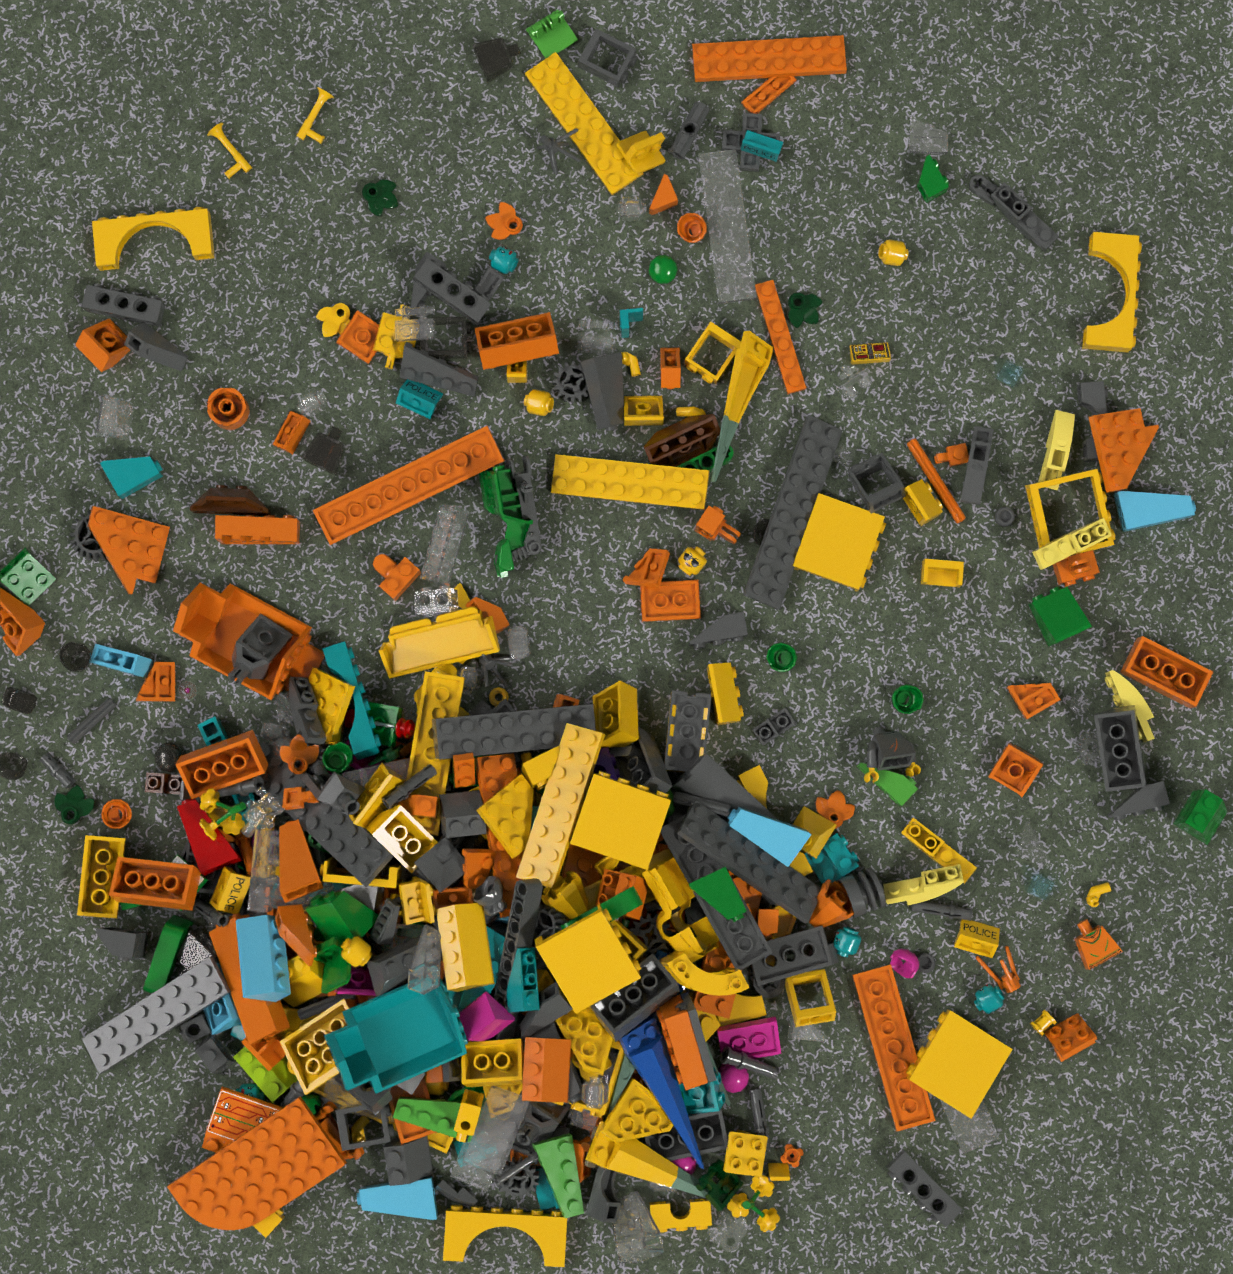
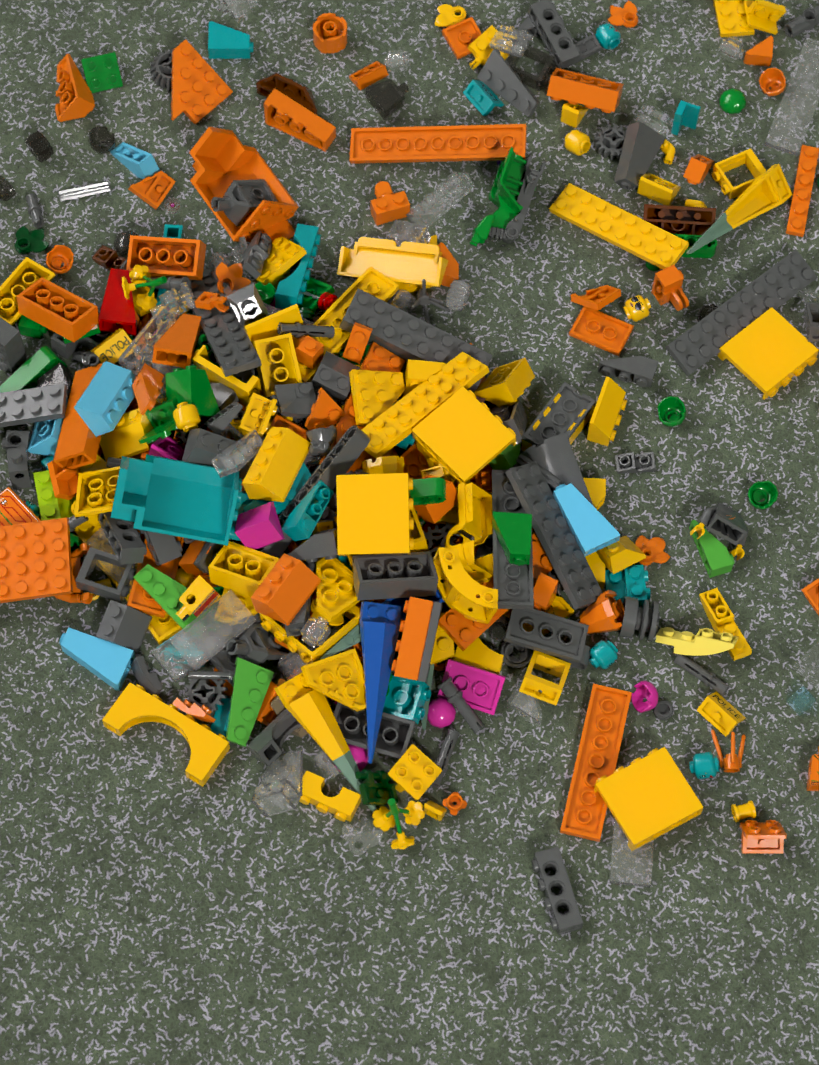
camera: 30 degrees right, 20 degrees down
none -> orange slope [172,698,216,723]

